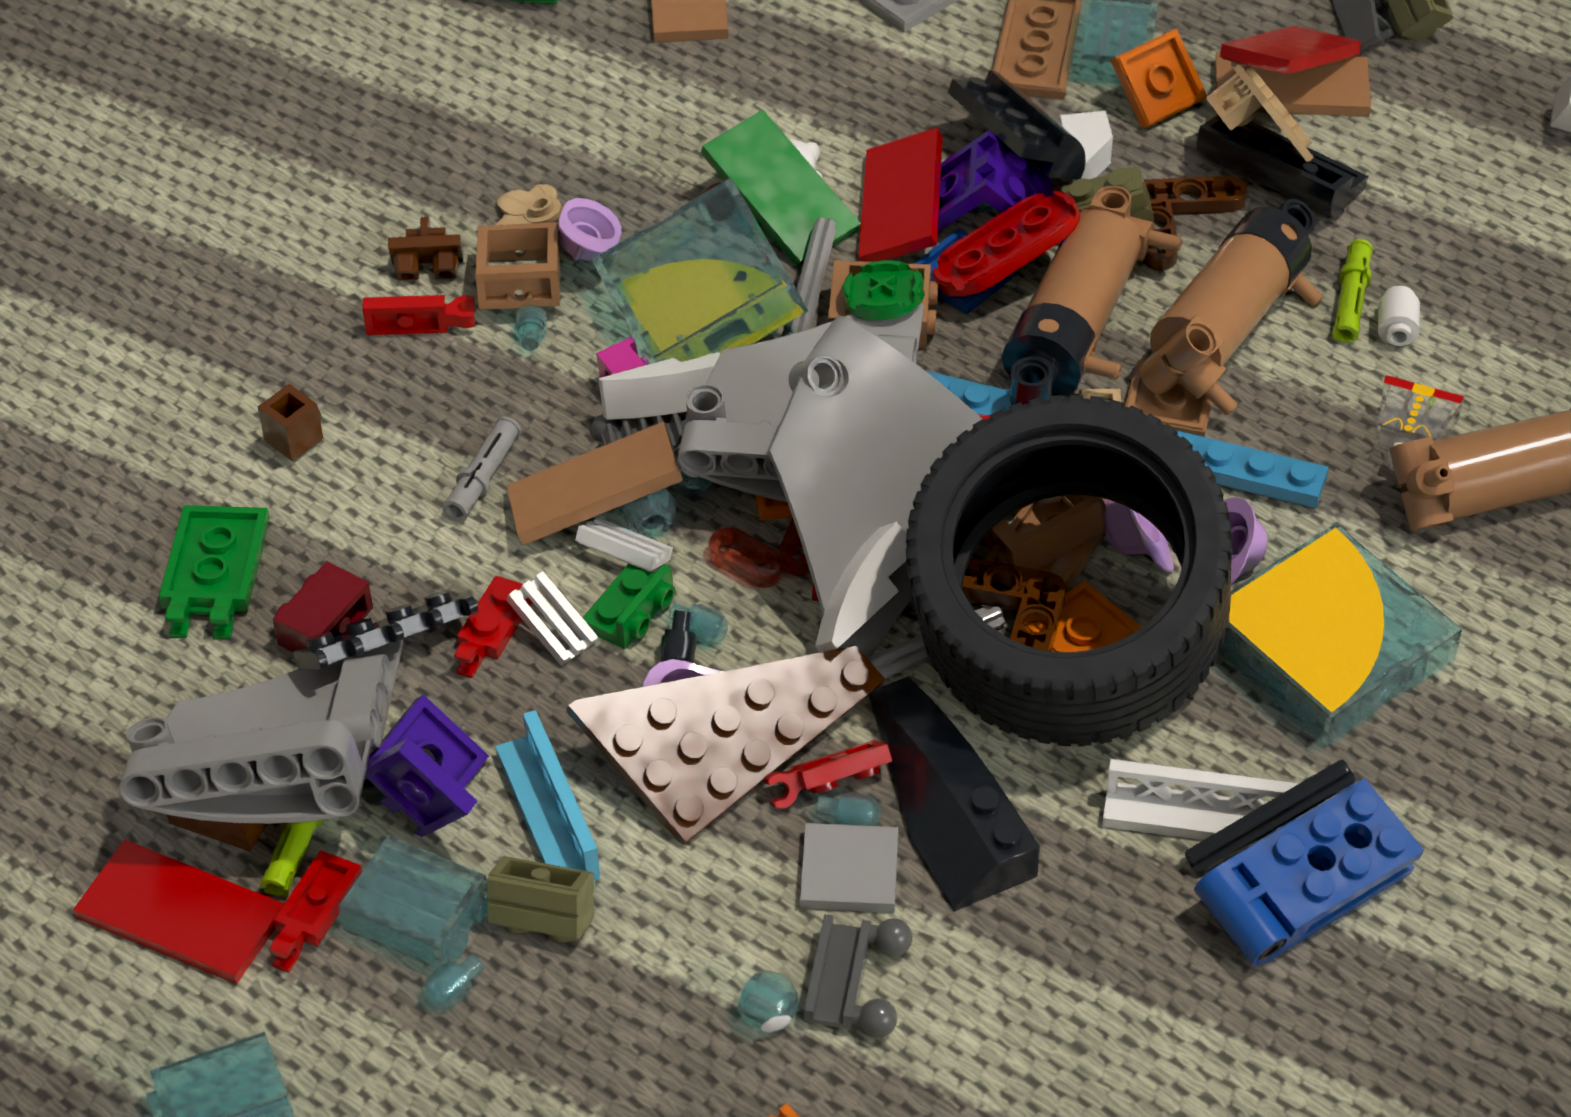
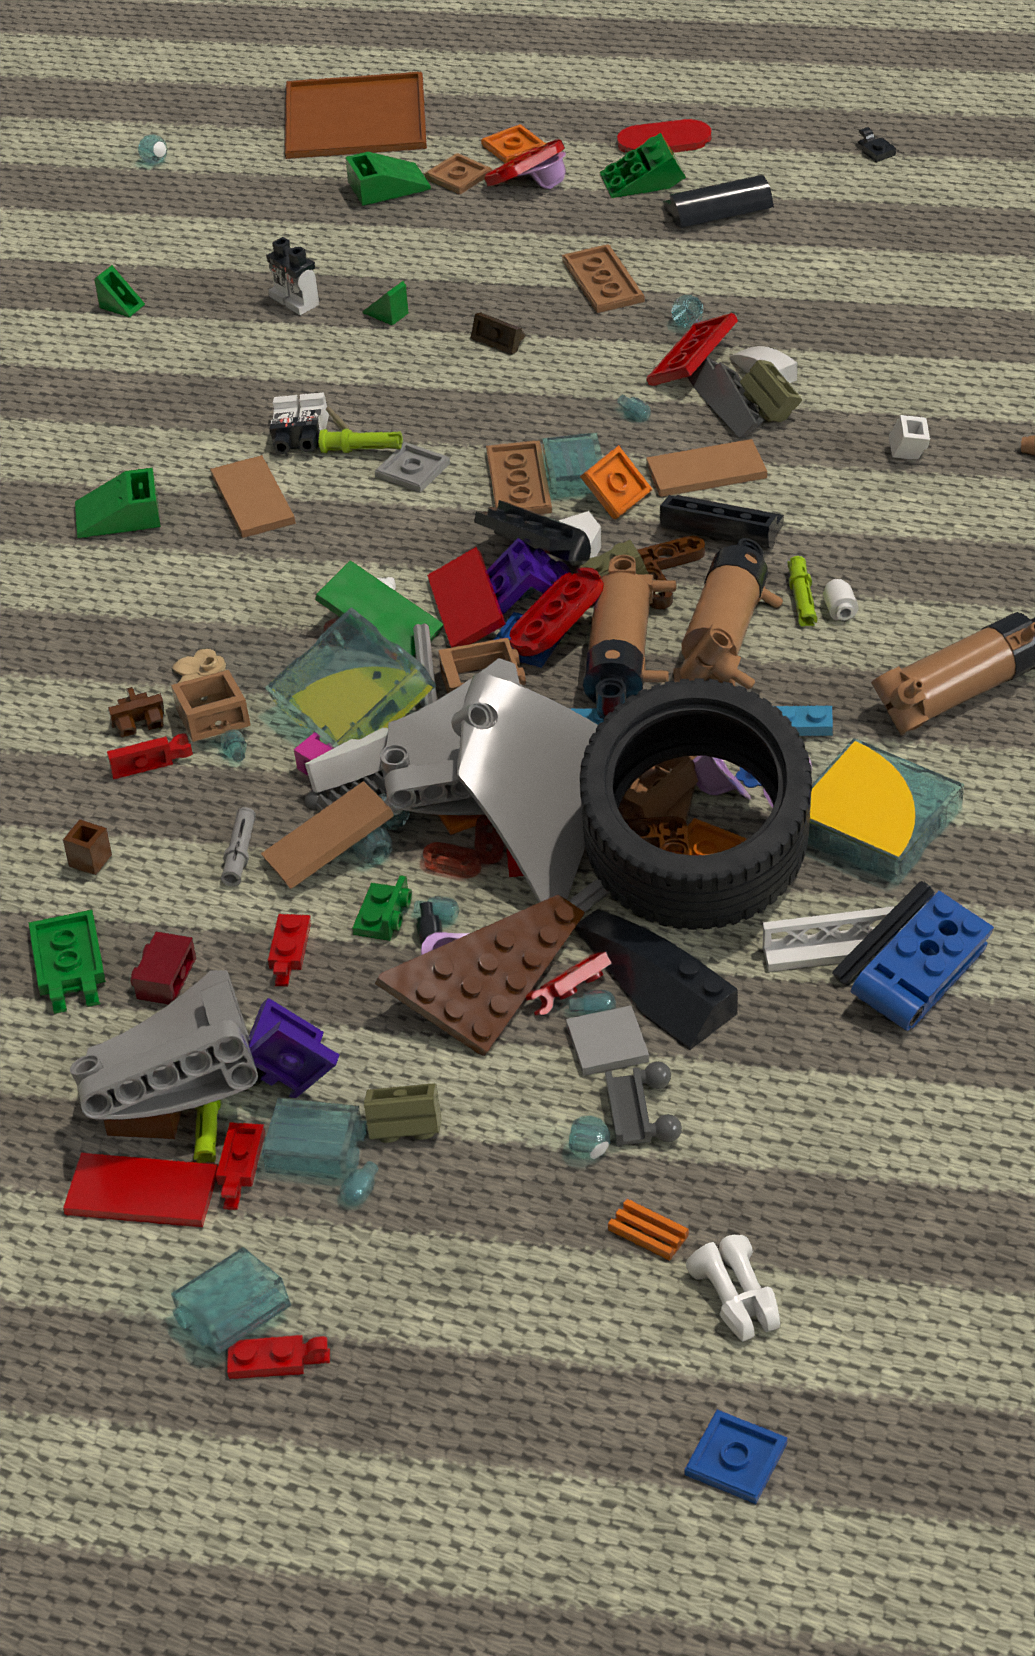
camera: 15 degrees left, 5 degrees down
black hinge [293,590,478,670] -> none
medium azure fence [495,710,600,881] -> none
white tile [507,571,598,665] -> none
lavender piece [558,198,621,261] -> none
white tile [575,518,673,572] -> none
white slope [815,522,907,652] -> none
green tile [842,260,925,321] -> none
tan bracket [1206,62,1314,163] -> none
red tile [1220,26,1361,75] -> none
clear torso [1373,375,1464,471] -> none

